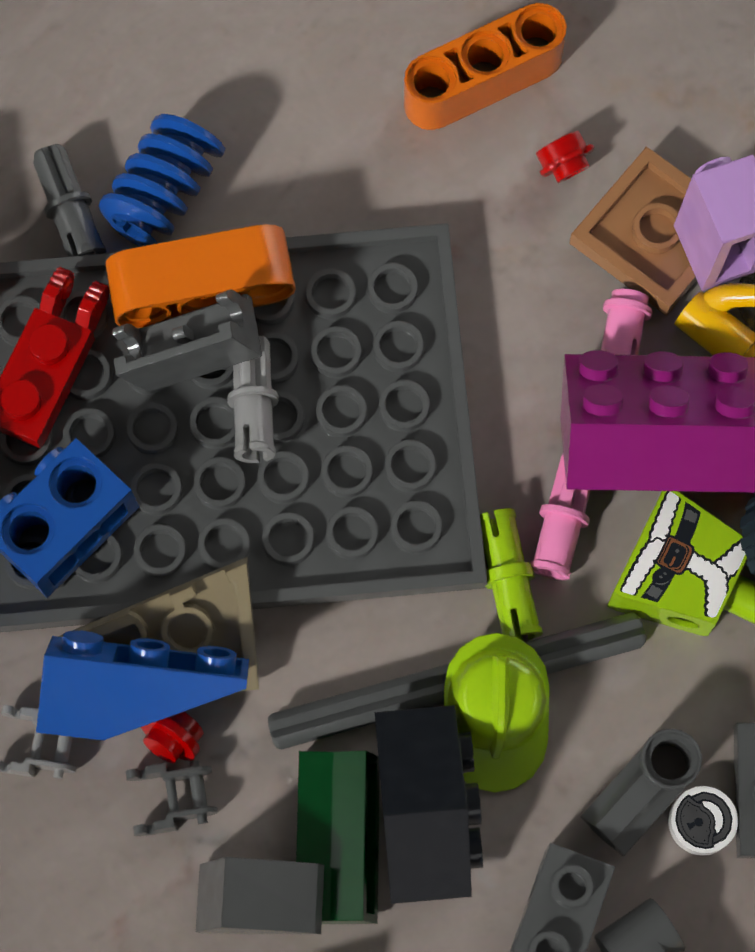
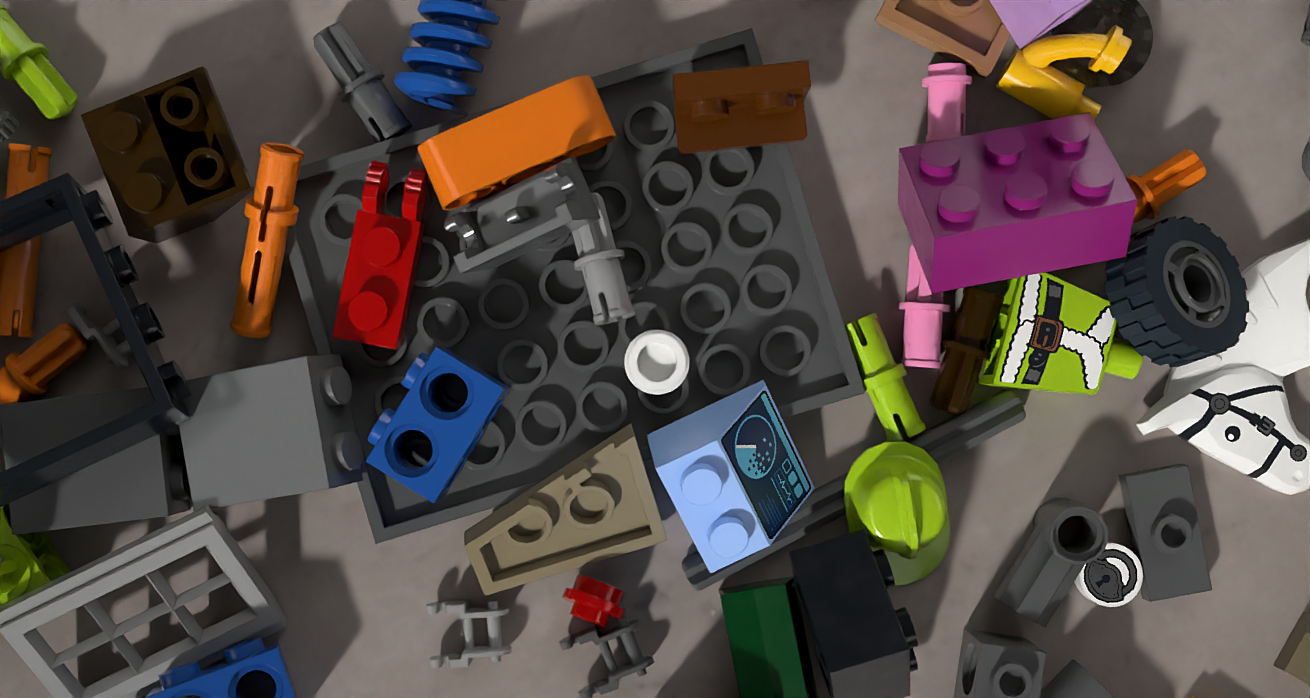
camera: 15 degrees left, 15 degrees up
blue slope [36,630,249,740] -> none
none -> white tile [624,330,689,395]
none -> light blue slope [646,380,815,573]
none -> reddish brown bracket [672,60,811,154]
none -> dark brown axle [930,287,1004,415]

